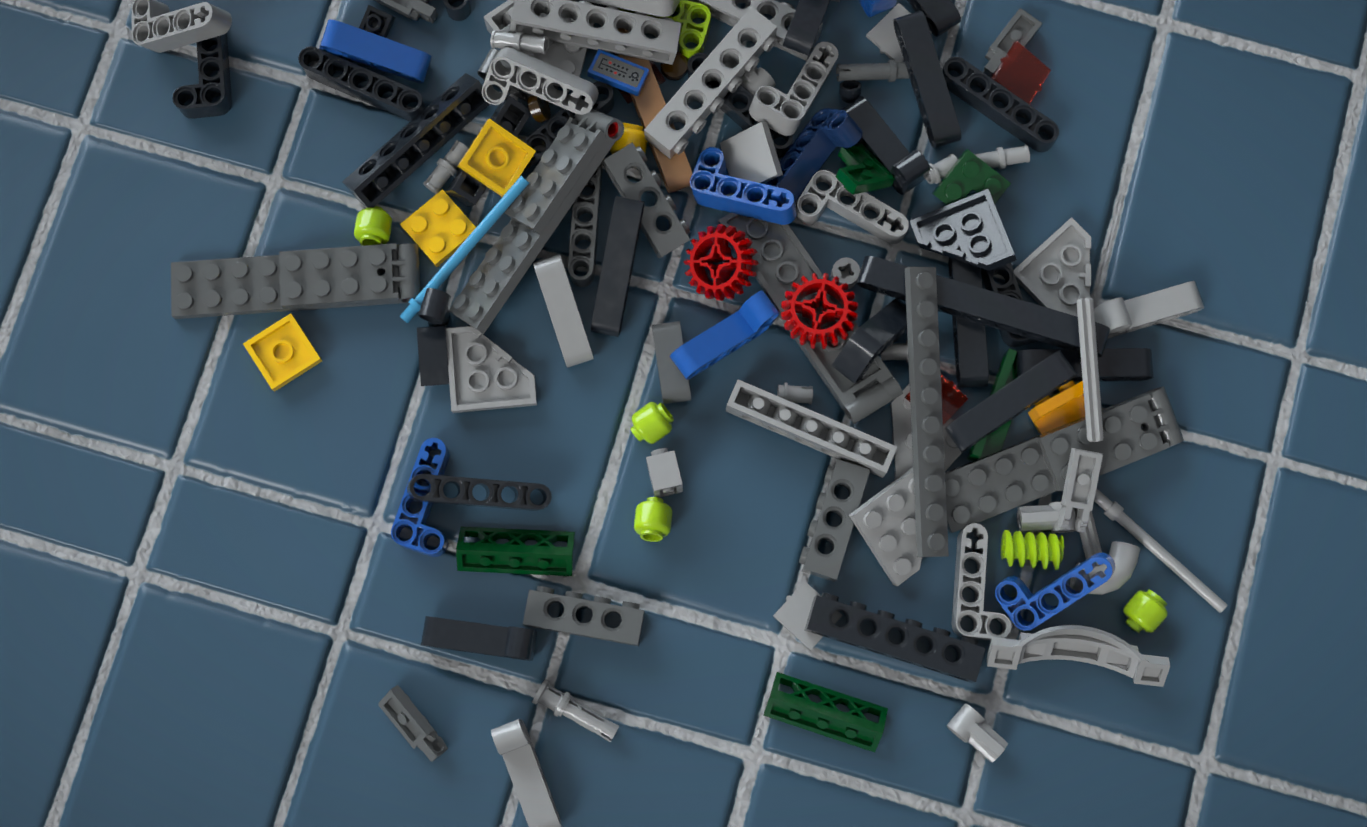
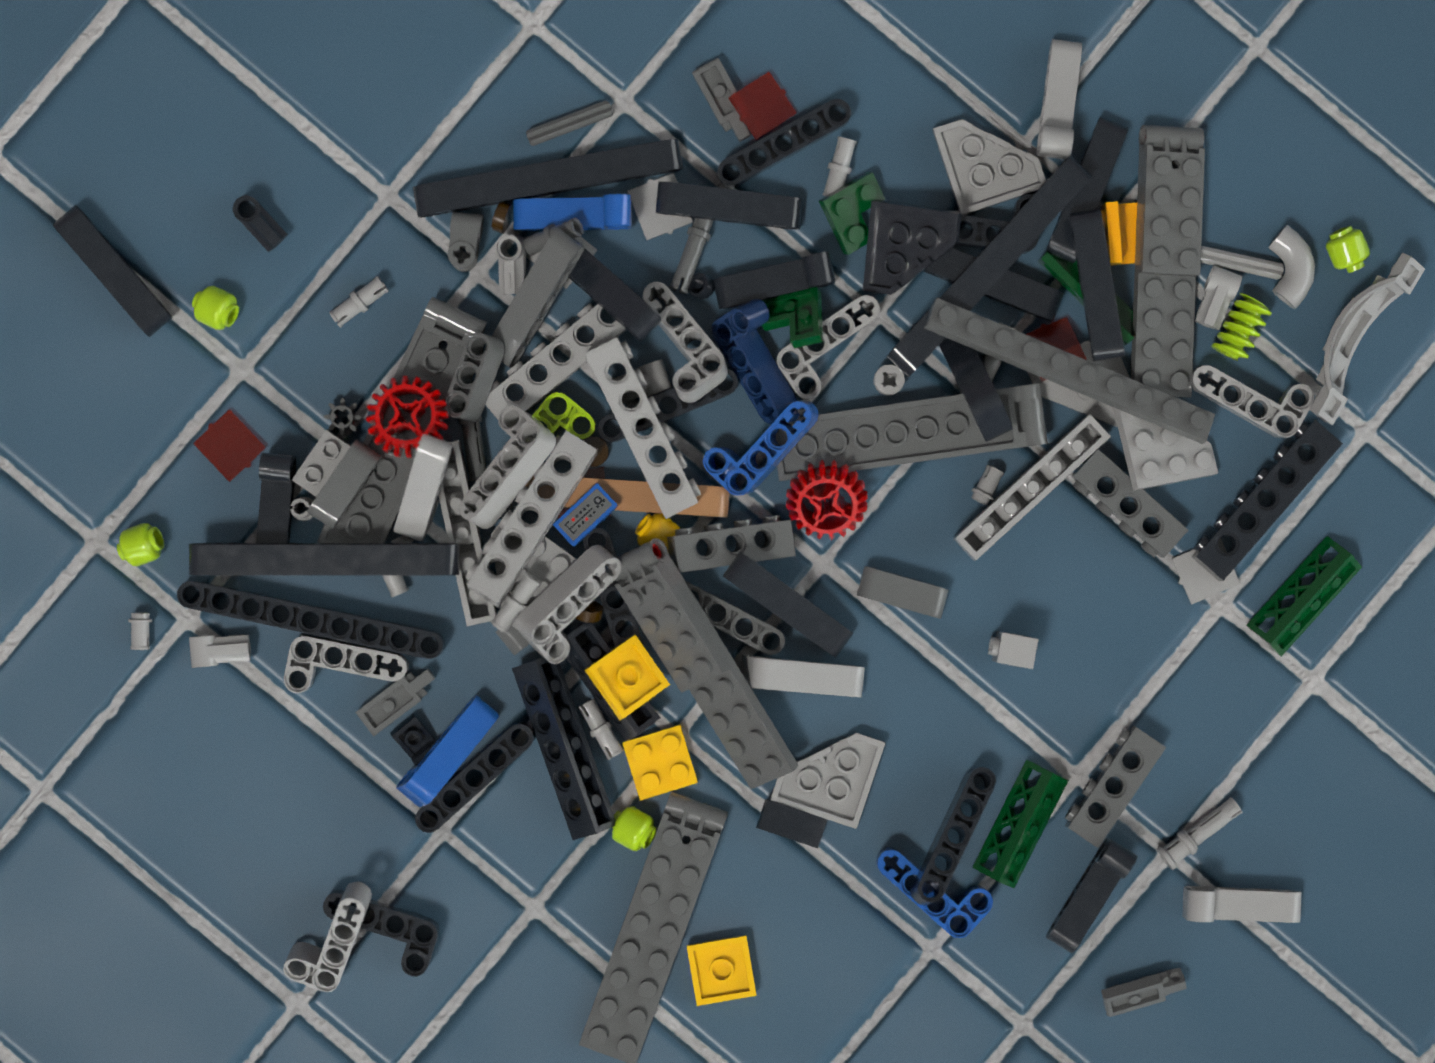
camera: 65 degrees left, 10 degrees up
dark azure bar [400,176,529,323] -> none
black piece [418,288,451,326] -> none
lime head [630,402,674,444] -> none
lime head [634,497,673,542] -> none
blue beam [670,290,780,380] -> none
light grey tile [720,122,783,184] -> none
red gear [781,272,858,349] -> none
light grey pin [926,154,958,184] -> none
light grey piece [946,703,1009,763] -> none
blue beam [995,553,1115,631] -> none
light grey hinge [1058,448,1103,533] -> none
light grey axle [1077,297,1104,442] -> none
light grey bar [1094,489,1227,613] -> none

